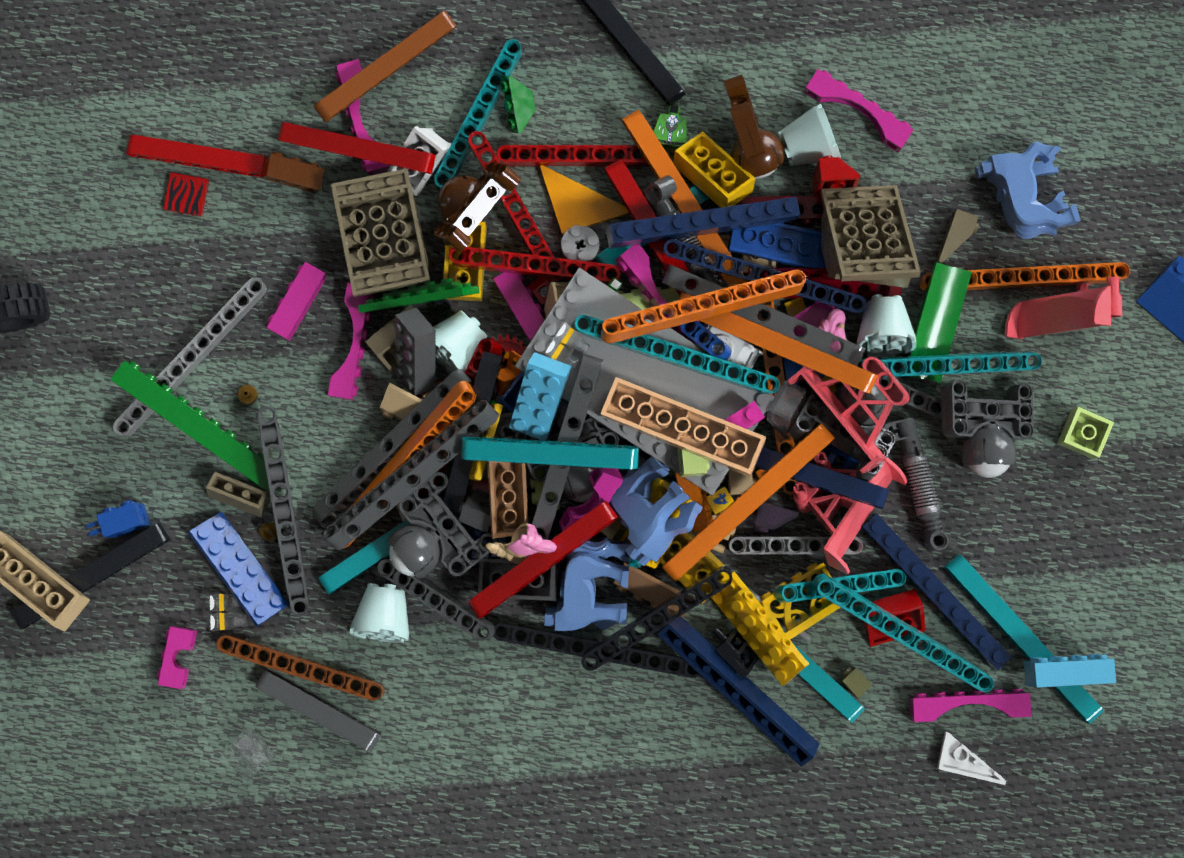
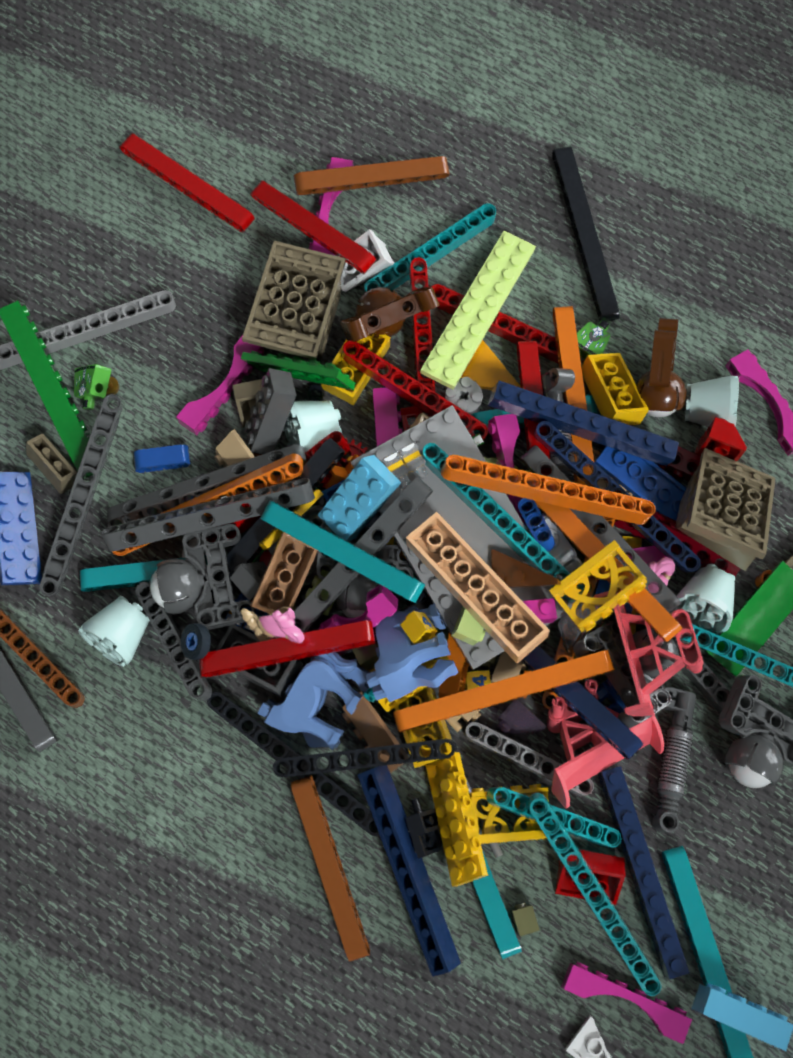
camera: 25 degrees right, 10 degrees down
red tile [163,173,209,217] -> none
pearl gold tile [259,522,277,542] -> none
reddish brown brick [260,152,325,193] -> none
dark pink brick [267,262,328,341] -> none
green slope [500,75,535,134] -> none
none -> bright green torso [74,364,111,410]
none -> blue beam [134,445,190,473]
none -> black bush [181,623,211,660]
none -> dark orange beam [291,775,370,962]
none -> yellow brick [400,611,438,644]
none -> yellowish green plate [420,231,536,390]
none -> reddish brown wing [491,550,561,588]
none -> yellow fence [549,540,647,632]

